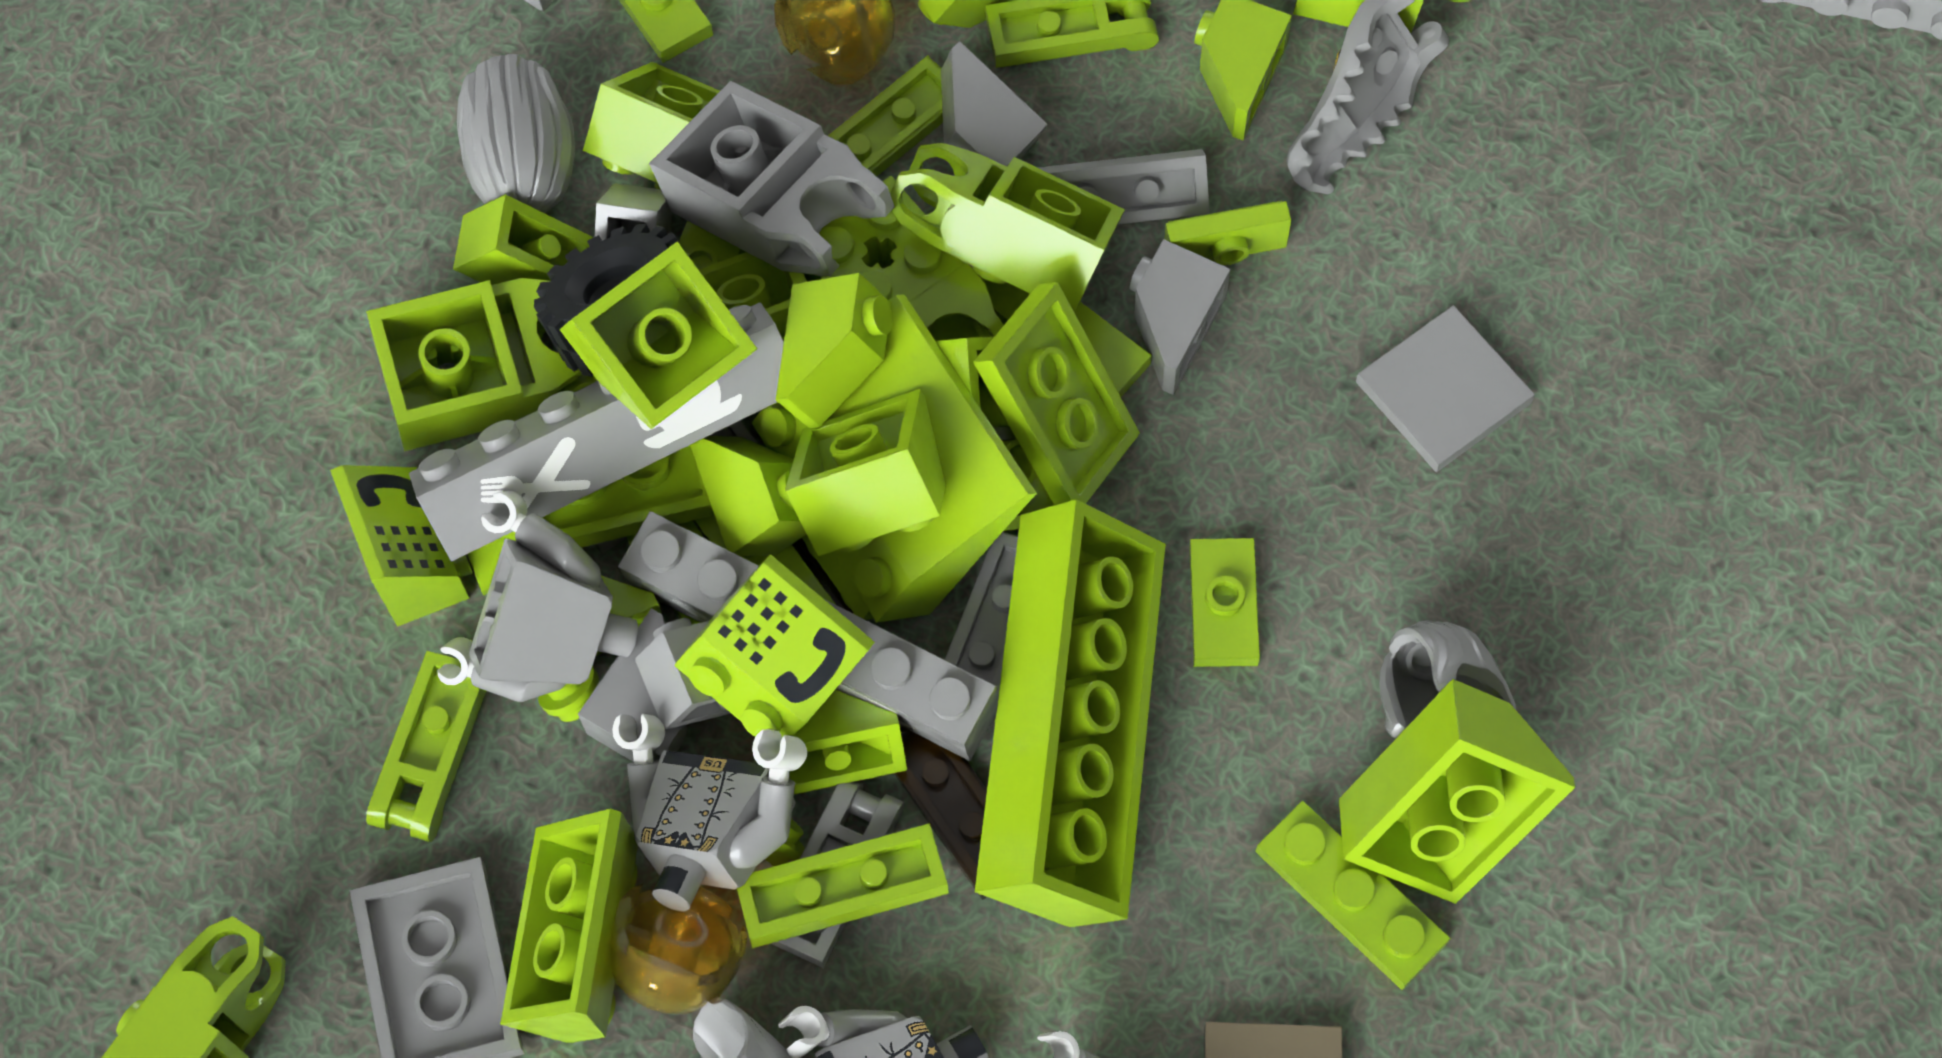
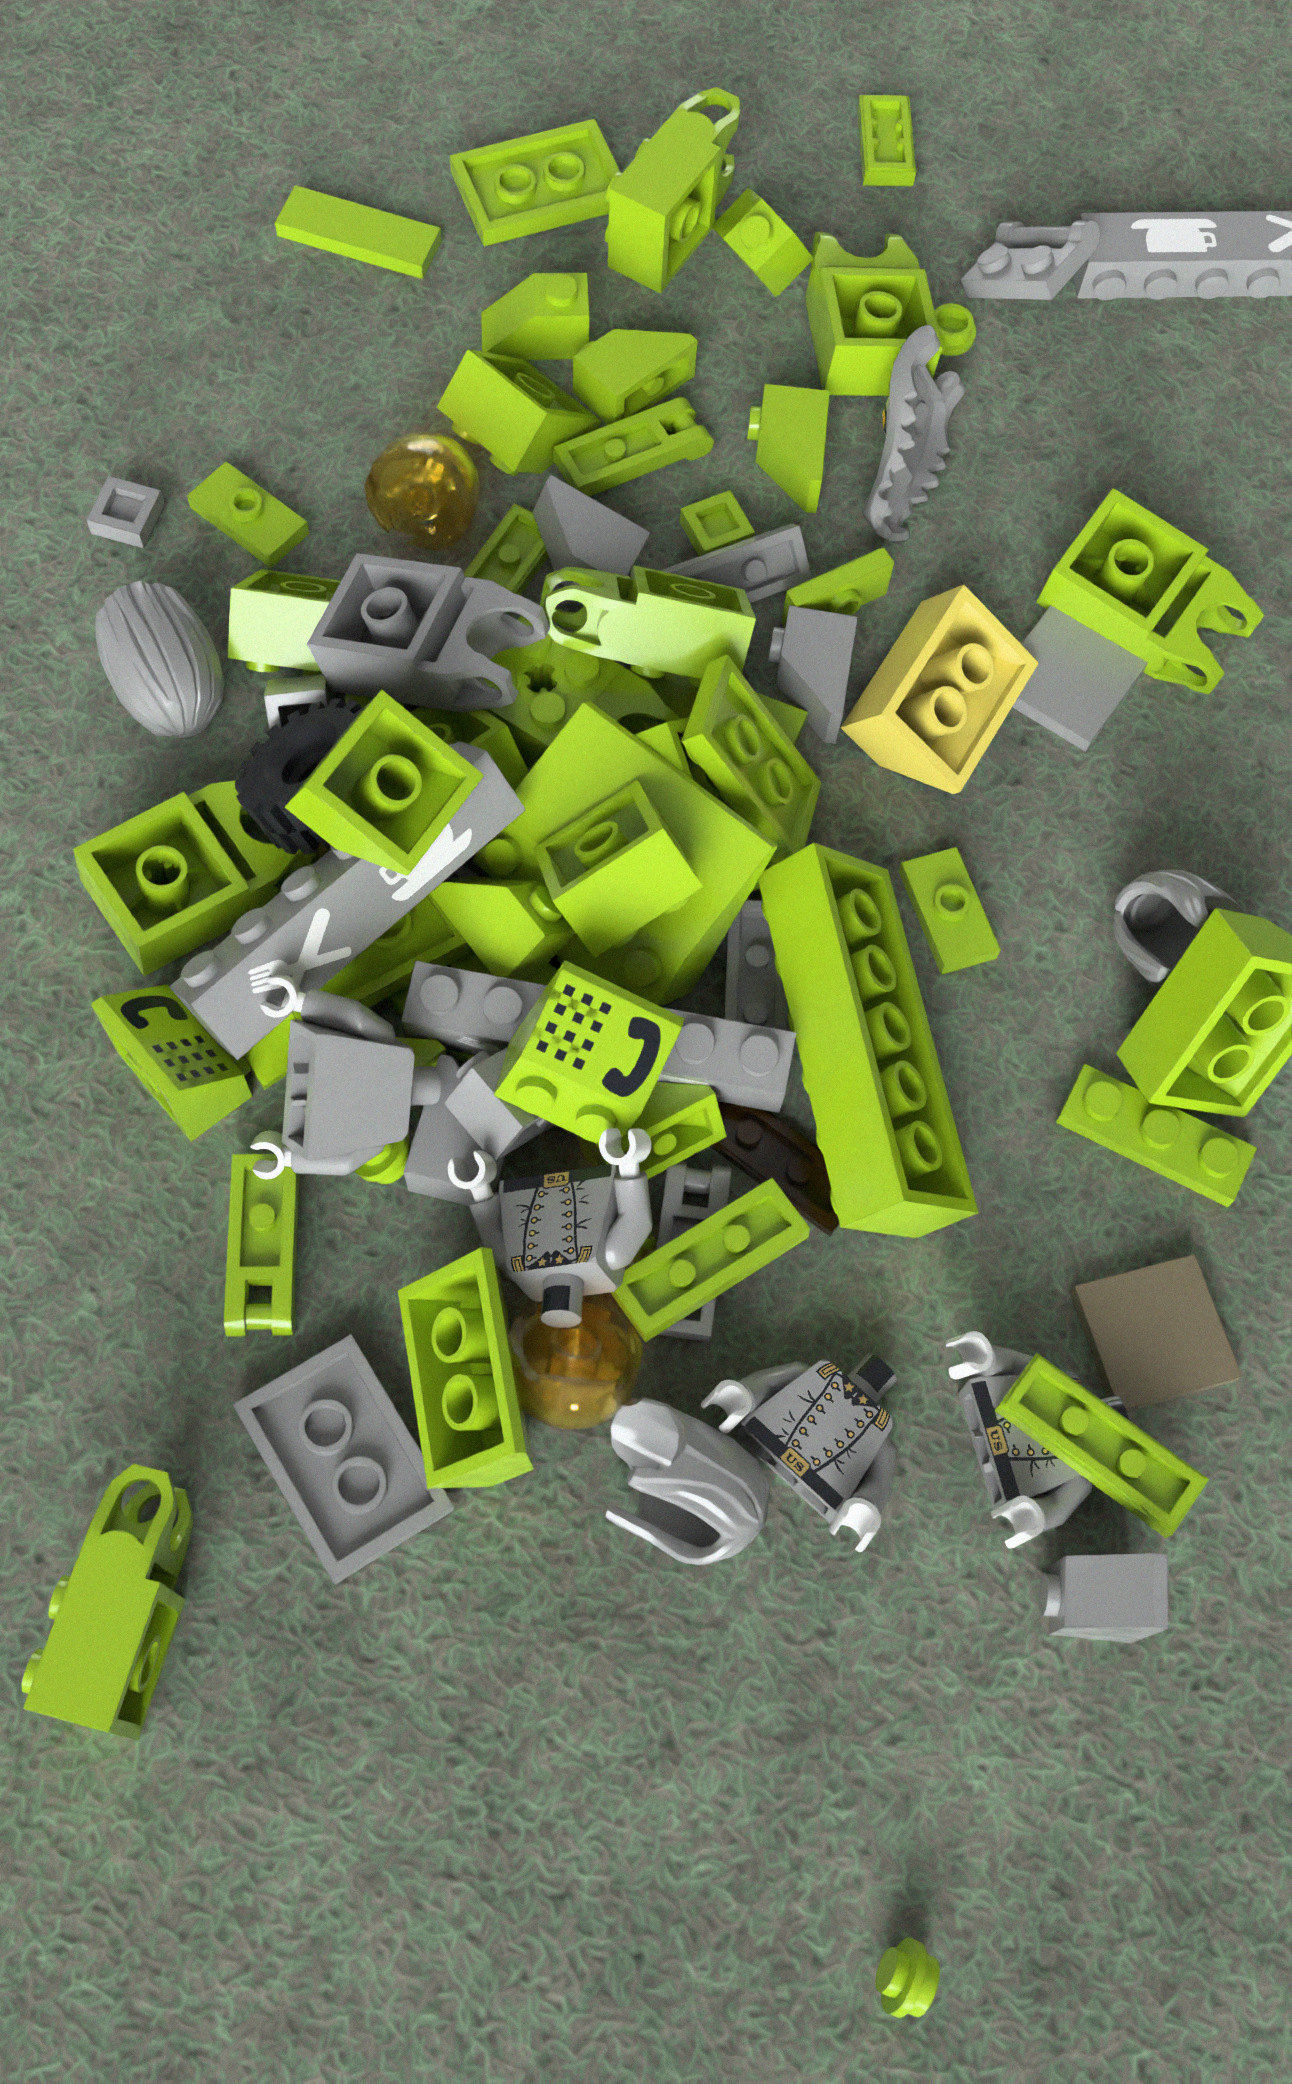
camera: 25 degrees left, 0 degrees up
lime slope [453,194,594,285] -> none
lime slope [775,273,893,428] -> none
none -> lime plate [679,490,755,556]
none -> light yellow slope [840,584,1039,794]
none -> lime brick [1036,488,1265,695]

